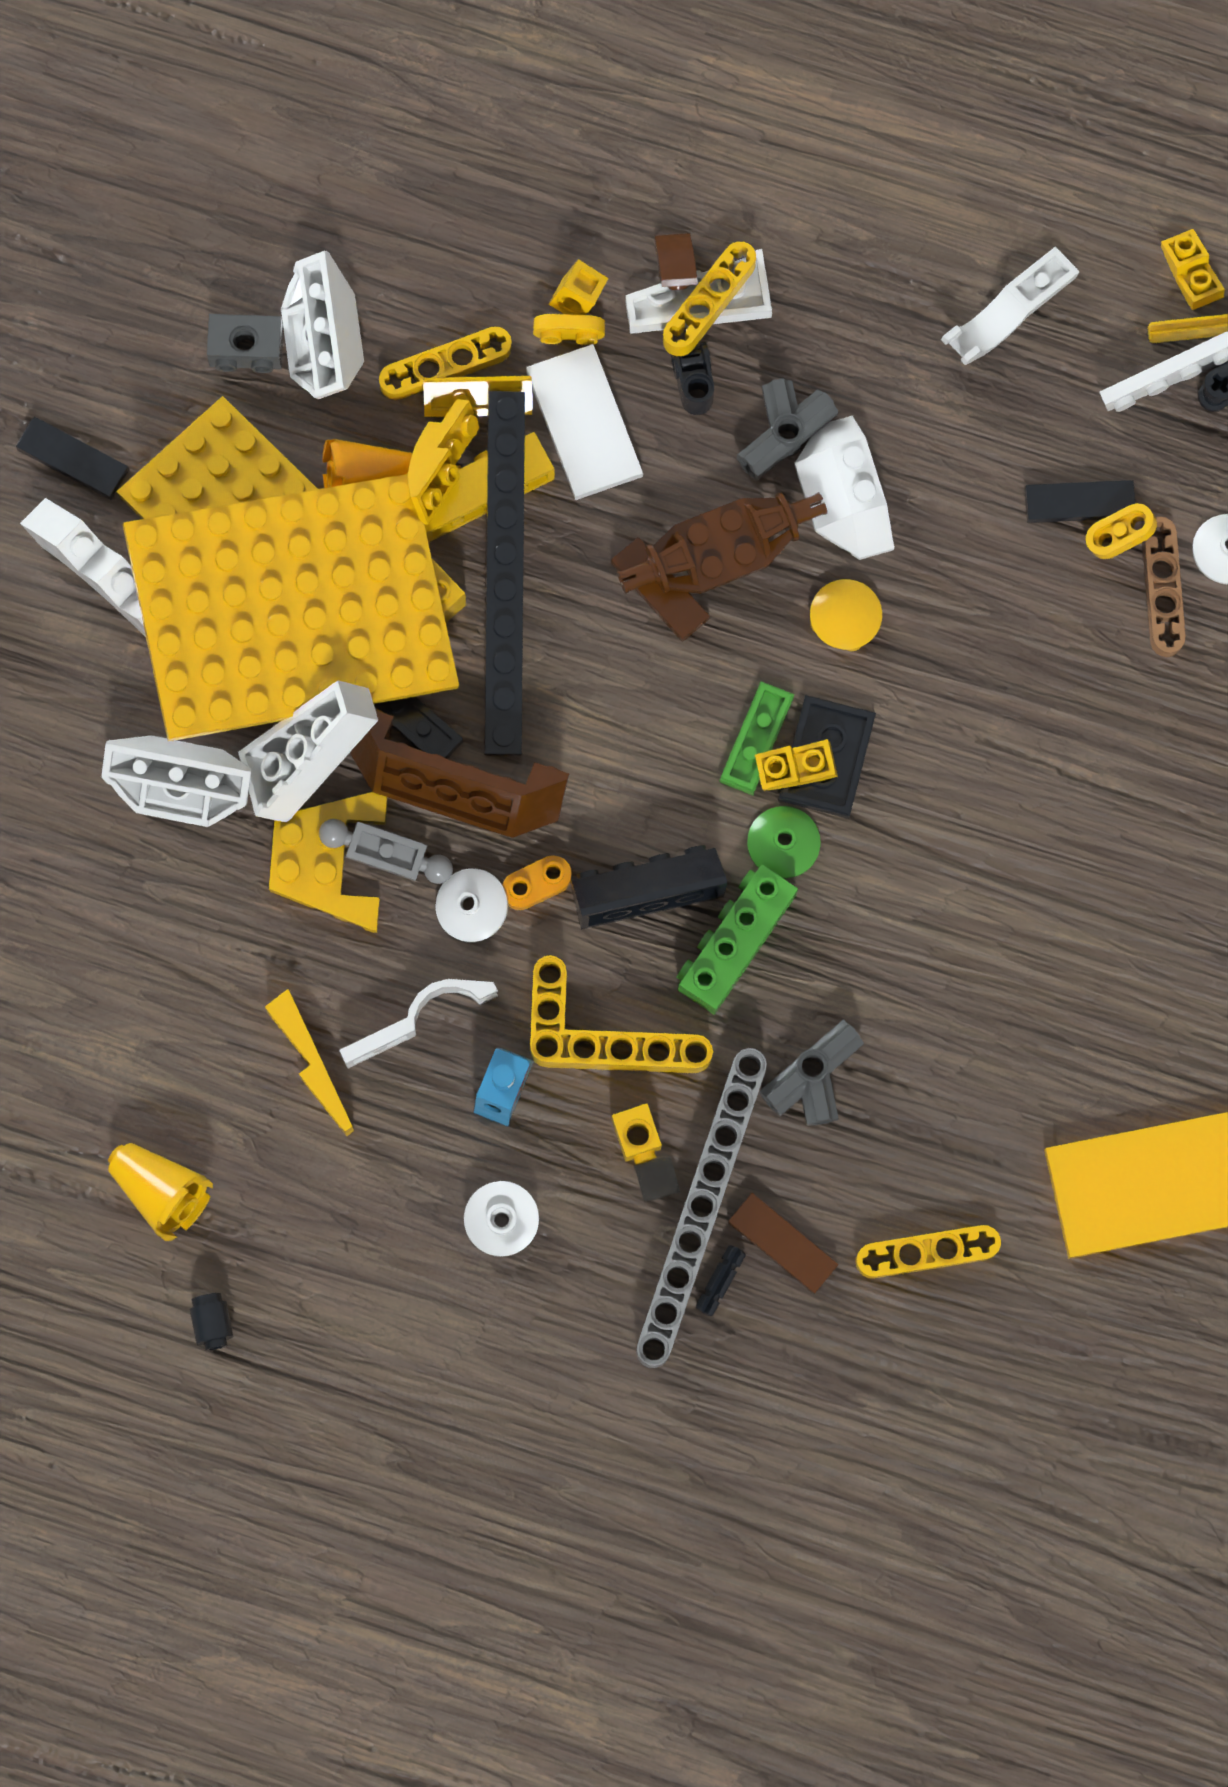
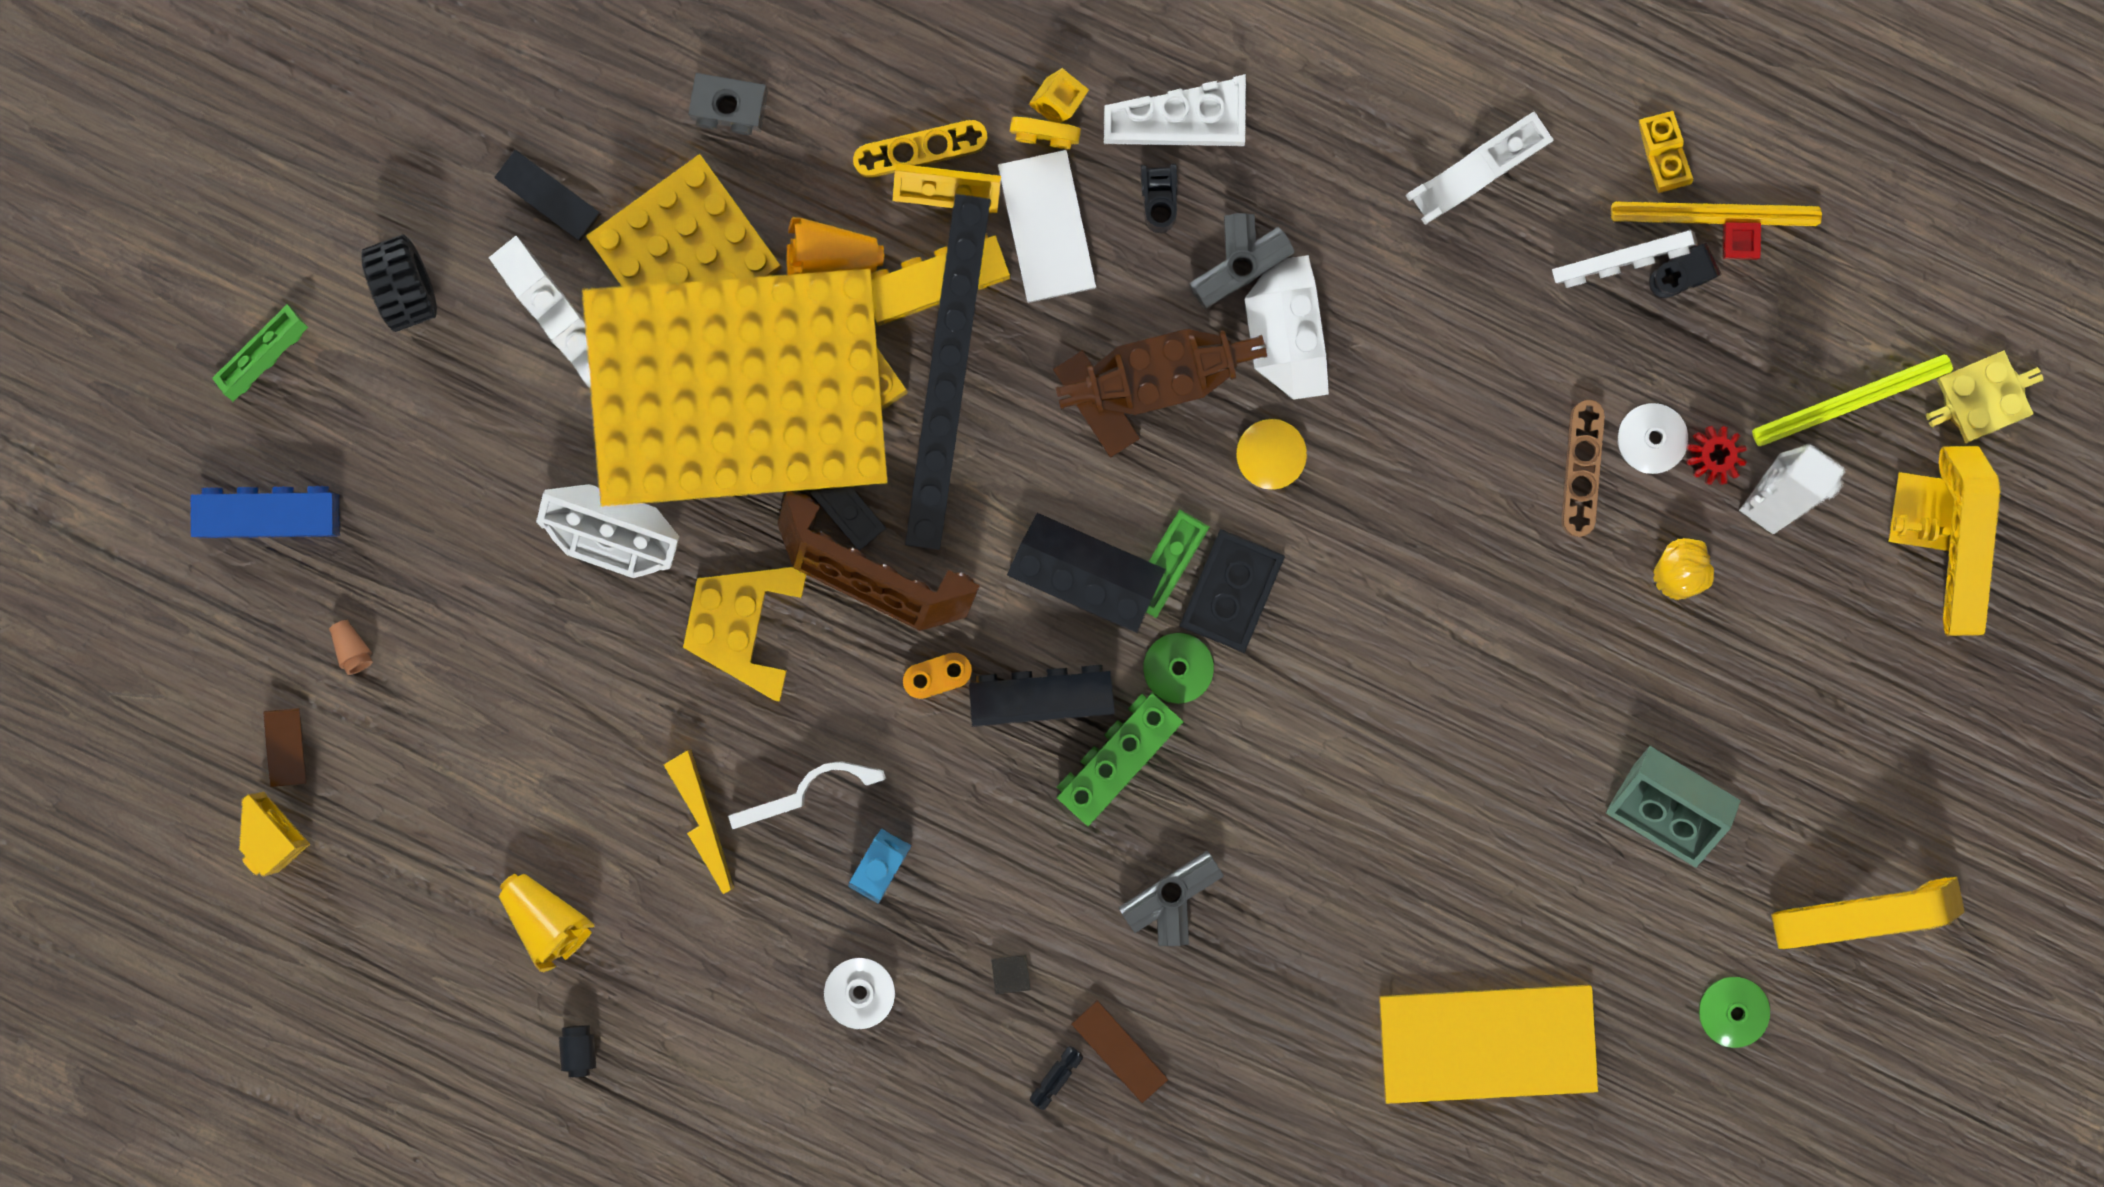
camera: 20 degrees right, 10 degrees up
white wedge [238,681,378,823] -> none
white wedge [281,251,364,399] -> none
light grey plate [319,819,453,884] -> none
yellow slope [408,399,480,525] -> none
white dish [436,868,508,942] -> none
yellow beam [530,955,713,1073] -> none
yellow brick [611,1103,662,1165] -> none
light grey beam [636,1048,767,1368] -> none
reddish brown slope [655,233,698,290] -> none
yellow beam [663,242,756,356] -> none
yellow slope [755,739,838,791] -> none
yellow beam [856,1225,1001,1278] -> none
black tile [1025,480,1135,523] -> none
yellow plate [1086,503,1157,559] -> none
none -> black slope [1007,513,1166,634]

